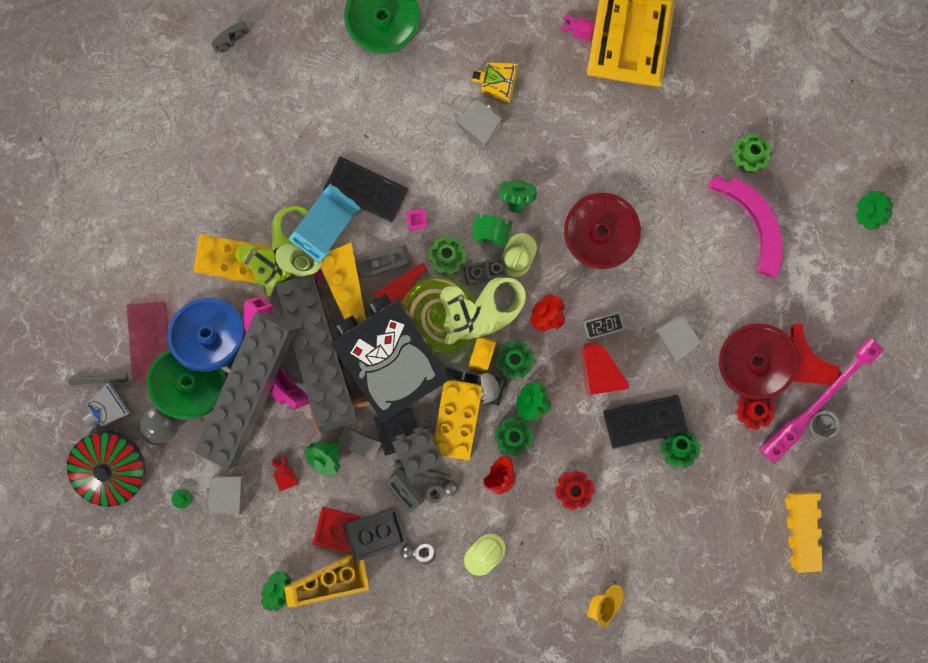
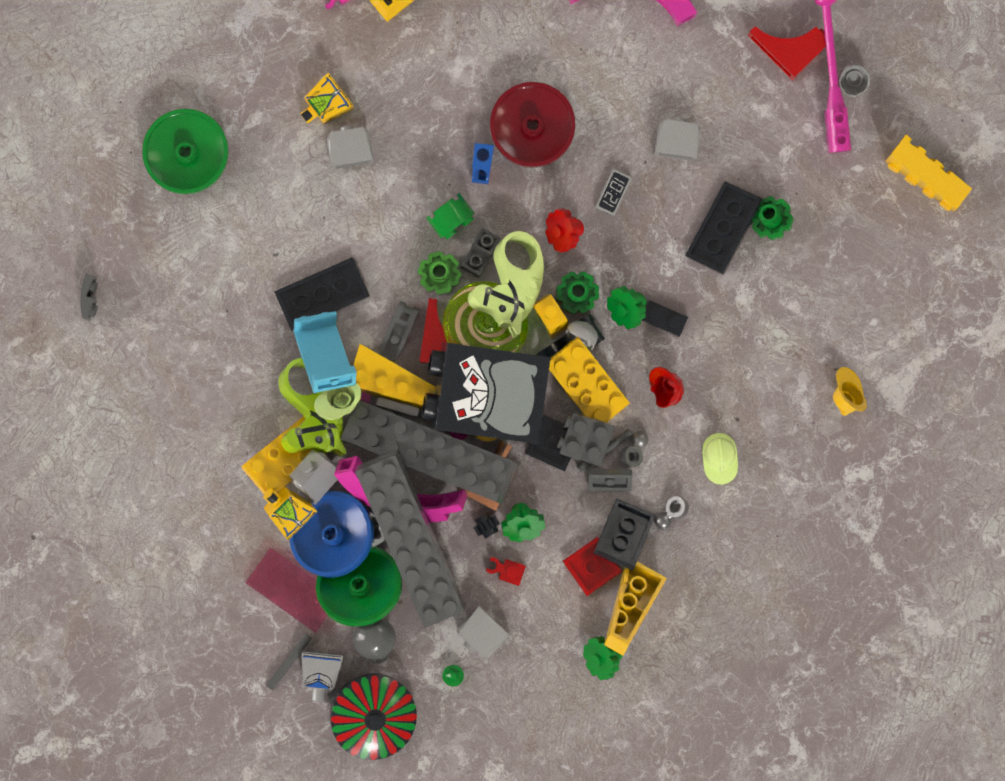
camera: 55 degrees left, 0 degrees up
dark grey slope [336,426,381,460] -> none
dark pink plate [406,209,428,231] -> none
green plant [494,417,534,456] -> none
green plant [499,180,537,213] -> none
yellowish green piece [501,233,537,277] -> none
red plant [555,470,595,510] -> none
red slope [580,342,630,395] -> none
dark red dish [719,323,798,401] -> none
red plant [735,397,776,430] -> none
none -> yellow torso [263,487,317,540]
none -> light grey torso [289,450,337,505]
none -> light grey tile [376,397,420,418]
none -> blue leg [472,143,494,185]
none -> black gear [473,512,500,539]
none -> black plate [641,300,688,337]

